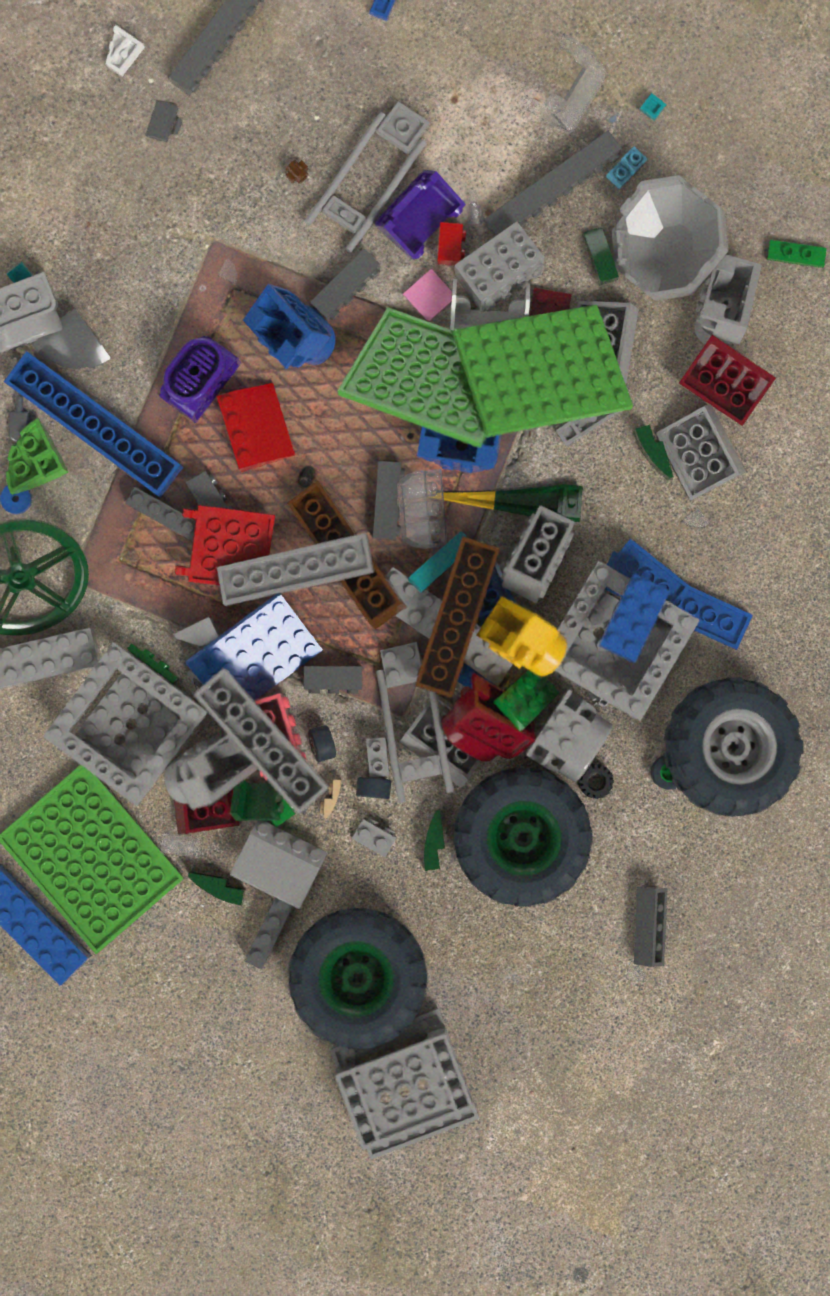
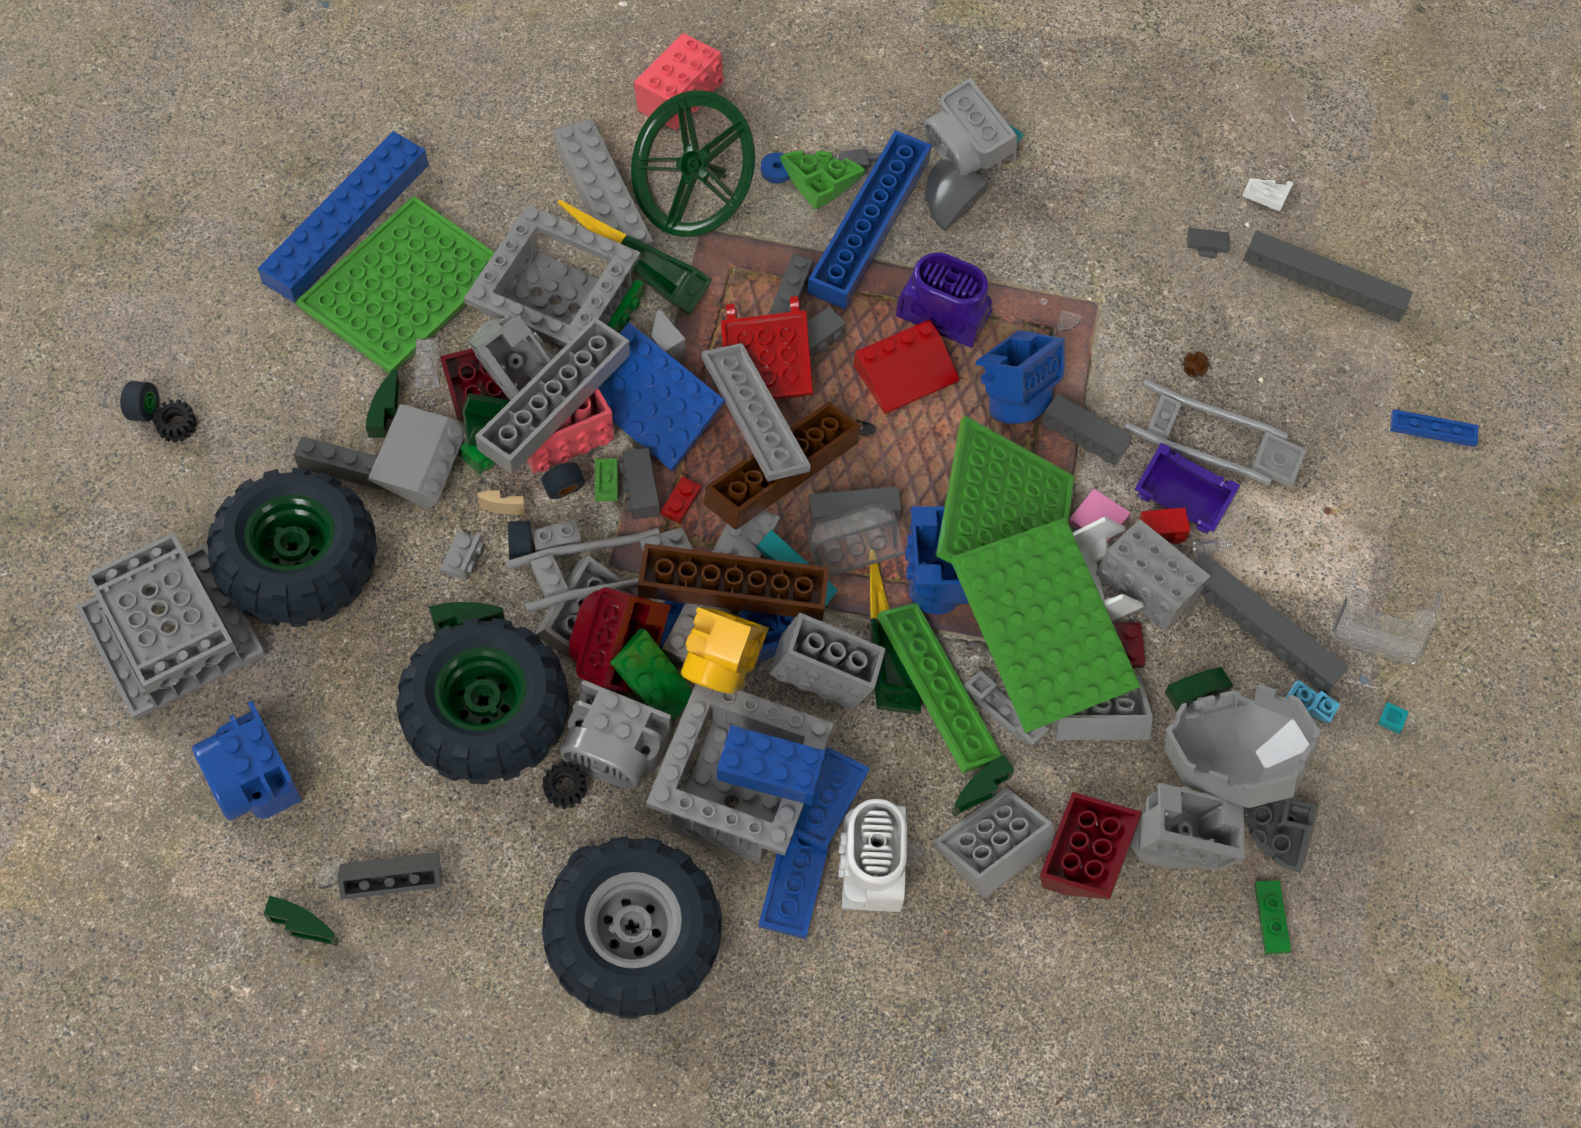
camera: 70 degrees right, 25 degrees down
none -> black wheel [120,381,160,422]
none -> black tyre [153,399,197,443]
none -> blue brick [192,701,302,821]
none -> dark green slope [263,895,339,946]
none -> dark green plate [557,200,712,315]
none -> bright green plate [595,458,618,502]
none -> red plate [661,476,702,524]
none -> white brick [838,799,907,912]
none -> bright green plate [877,603,1002,773]
none -> dark grey brick [1244,797,1318,873]

